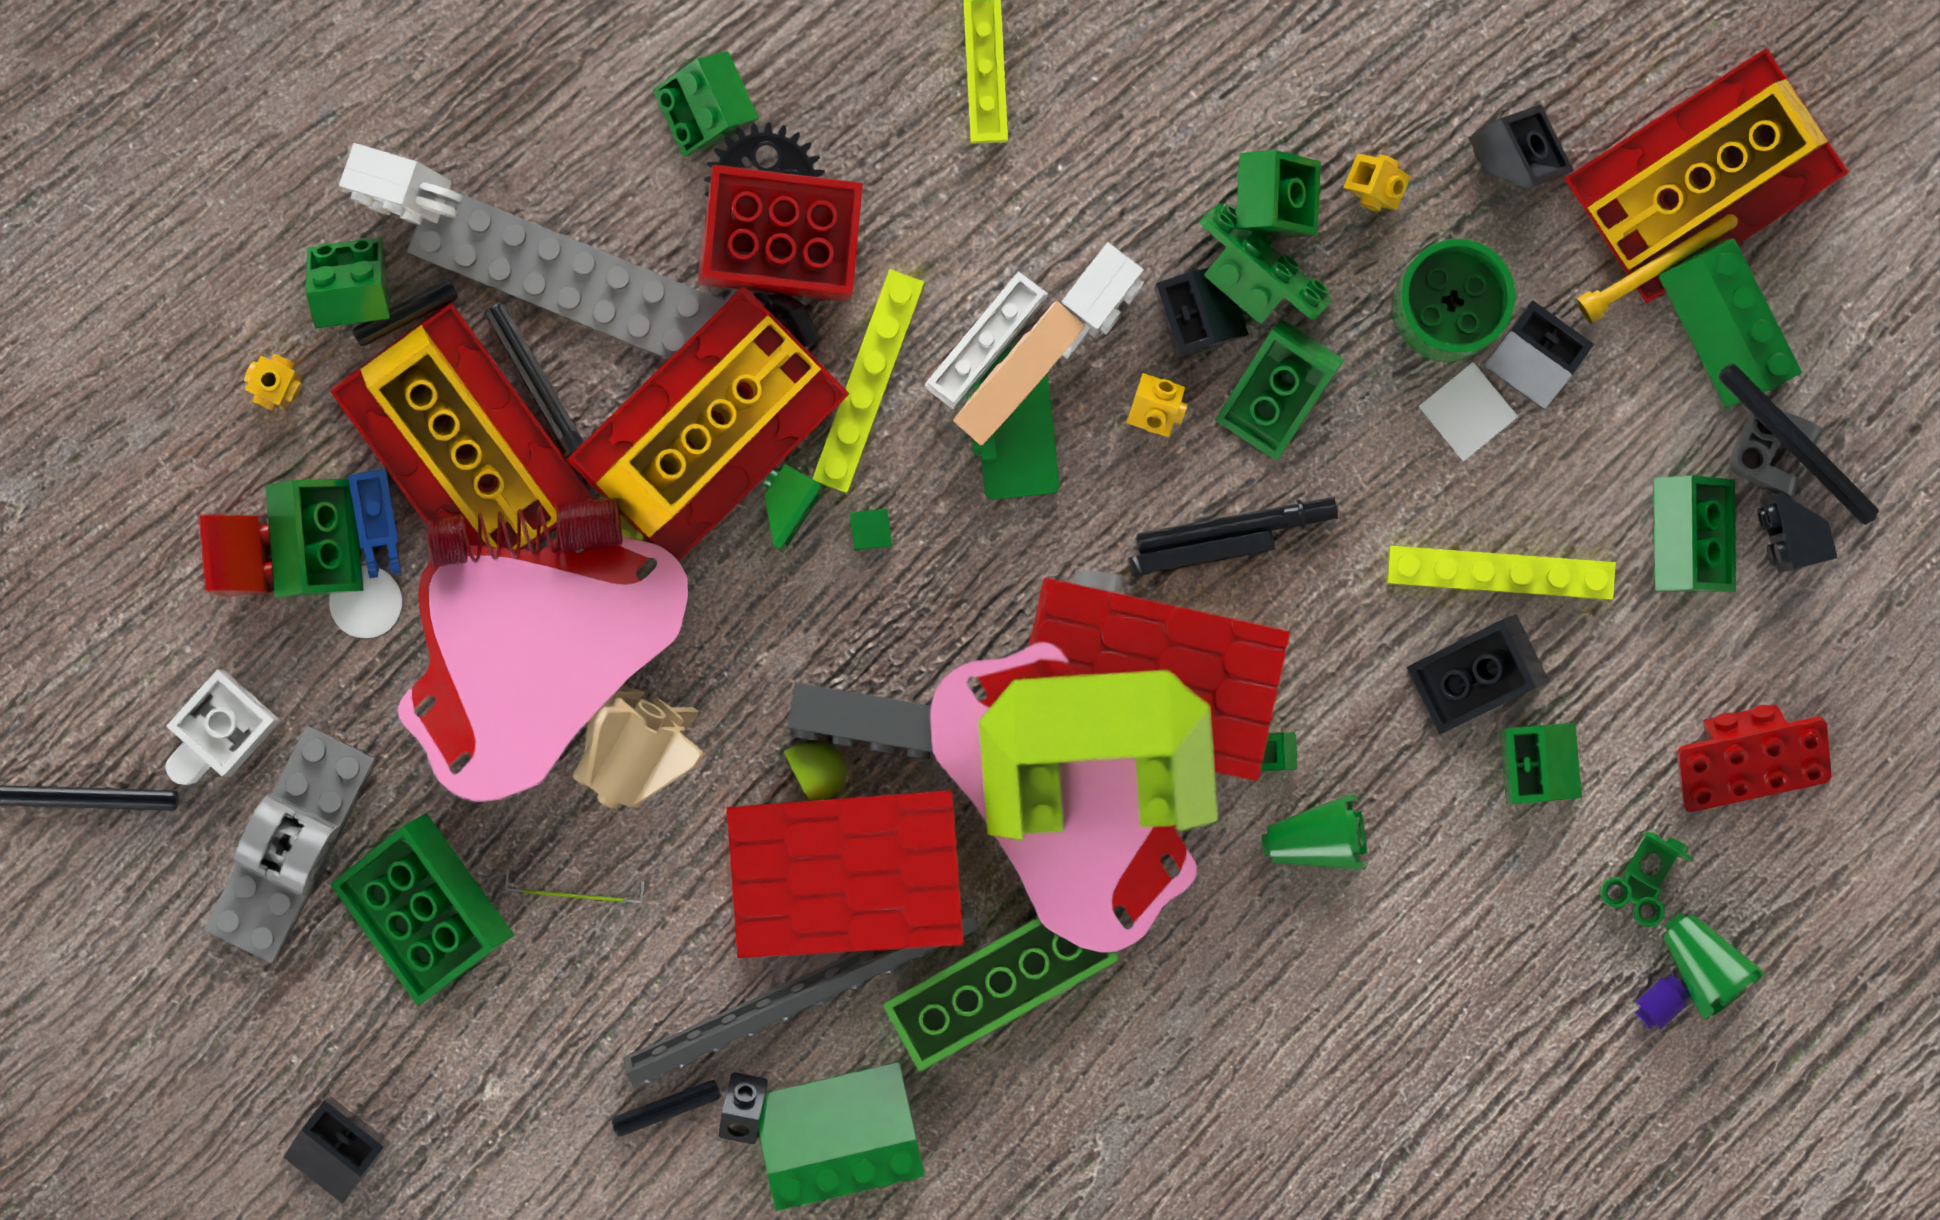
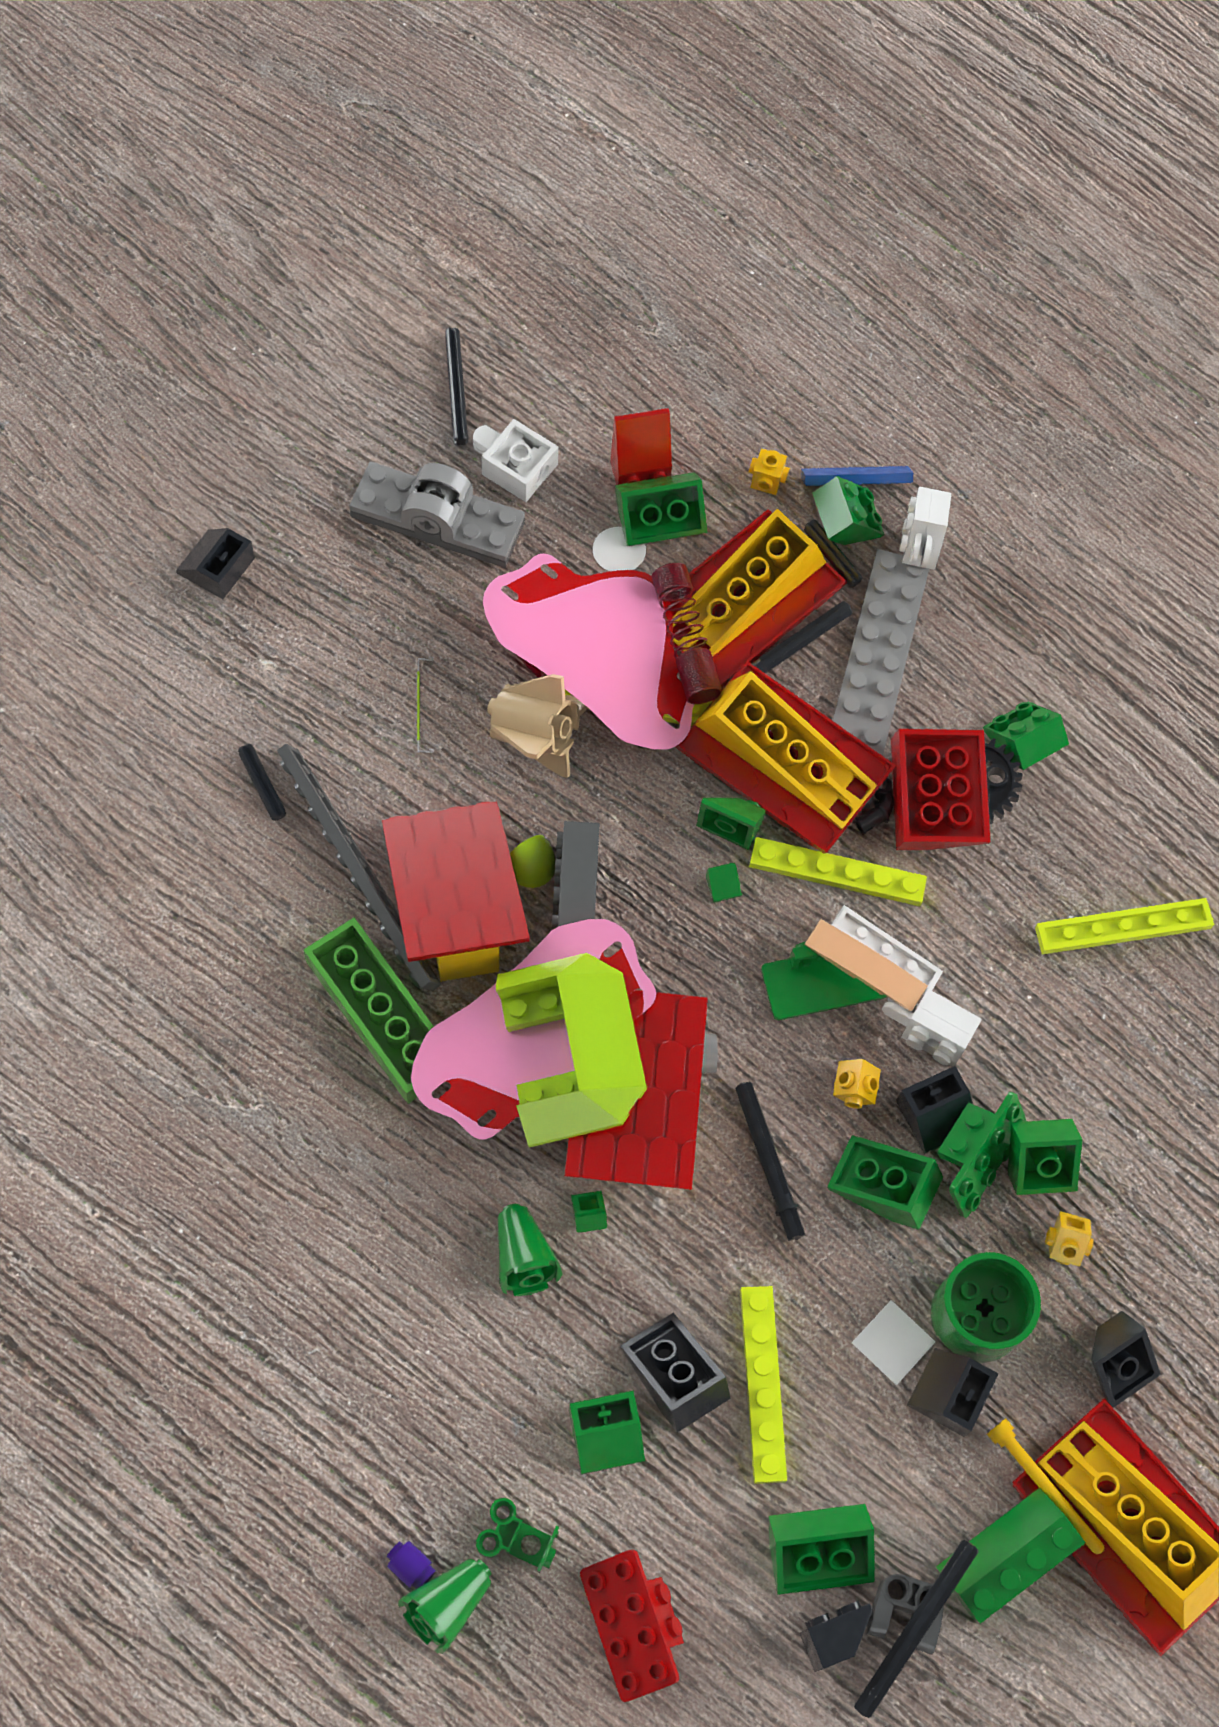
camera: 80 degrees right, 20 degrees down
green slope [330,813,515,1006] -> none
blue hinge [348,468,402,578] -> none
black bracket [719,1072,768,1144] -> none
slope [758,1062,925,1211] -> none
black beam [1128,531,1276,577] -> none
none -> blue tile [801,466,914,486]

